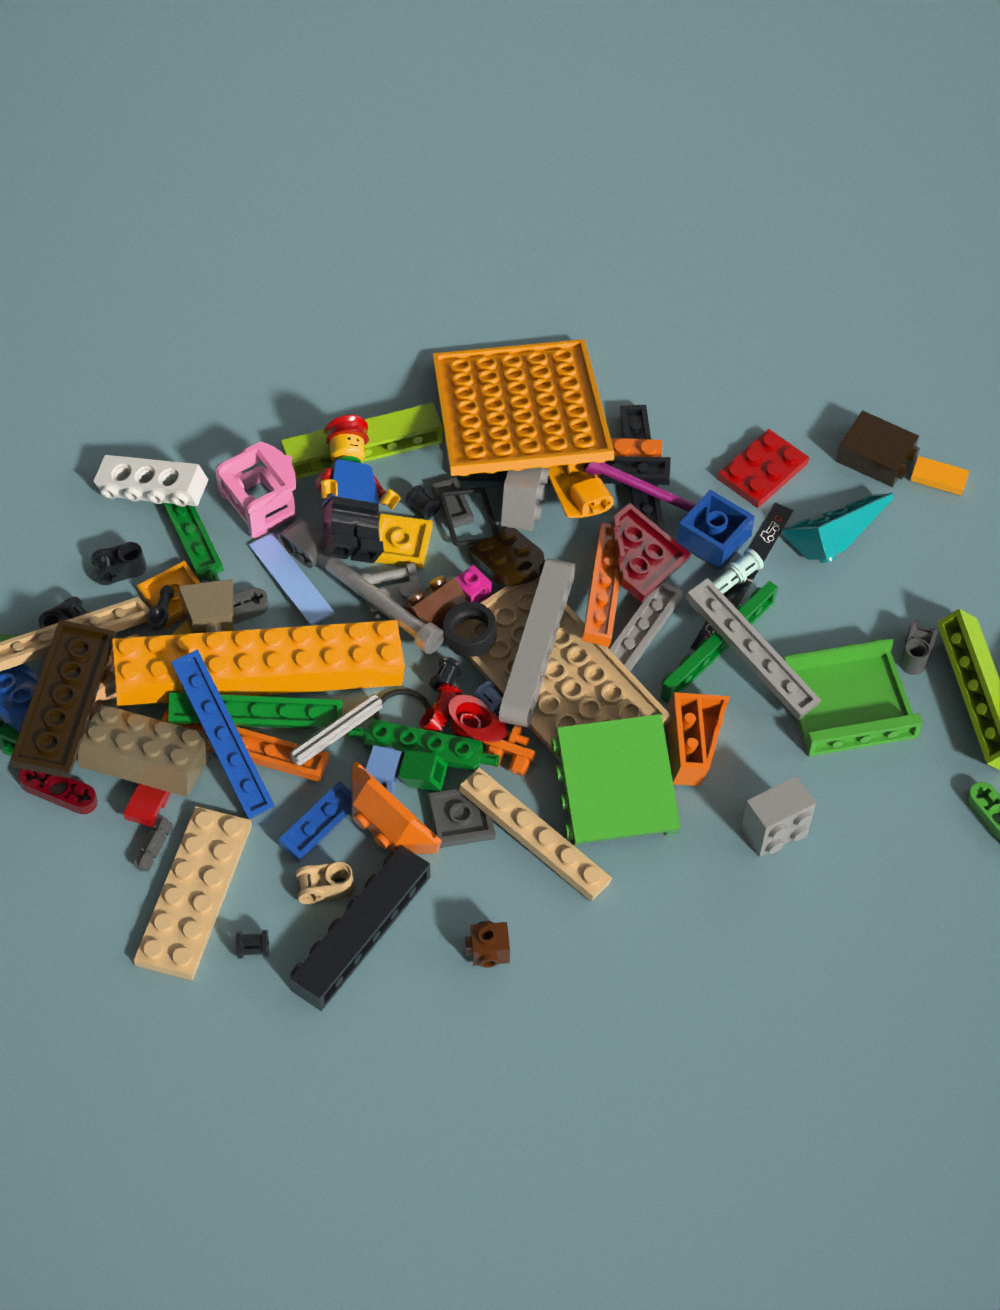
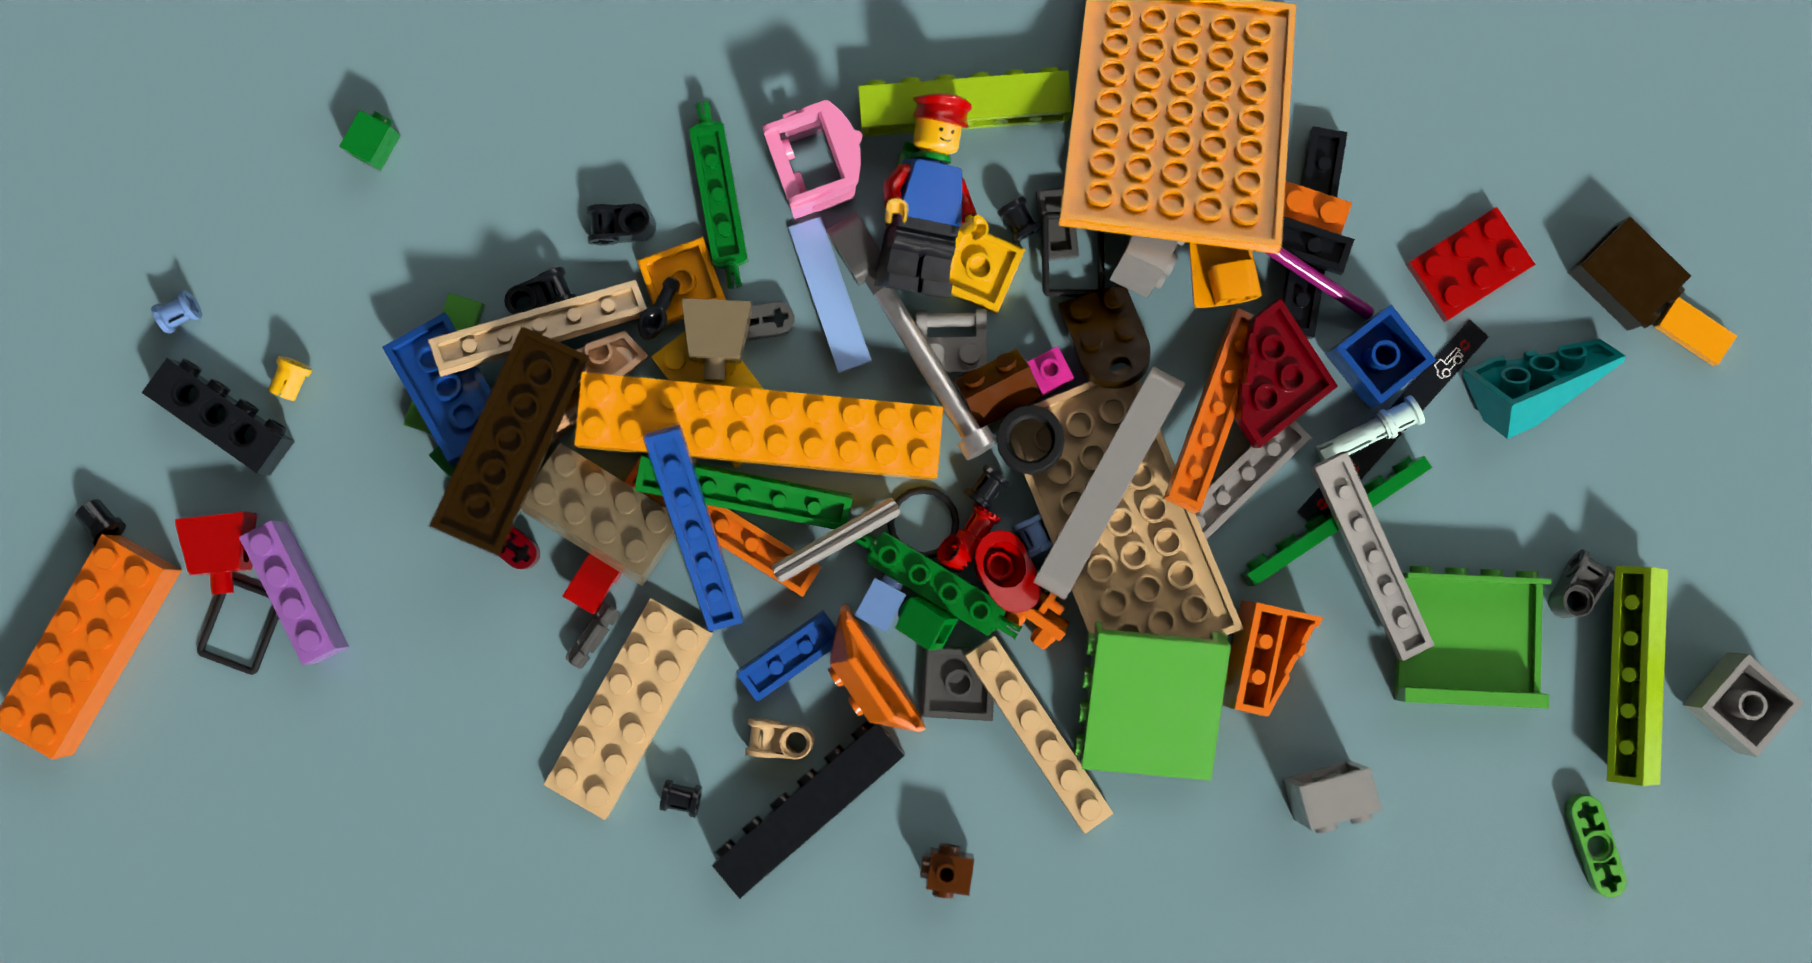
camera: 15 degrees right, 30 degrees up
white brick [94,455,208,507] -> none

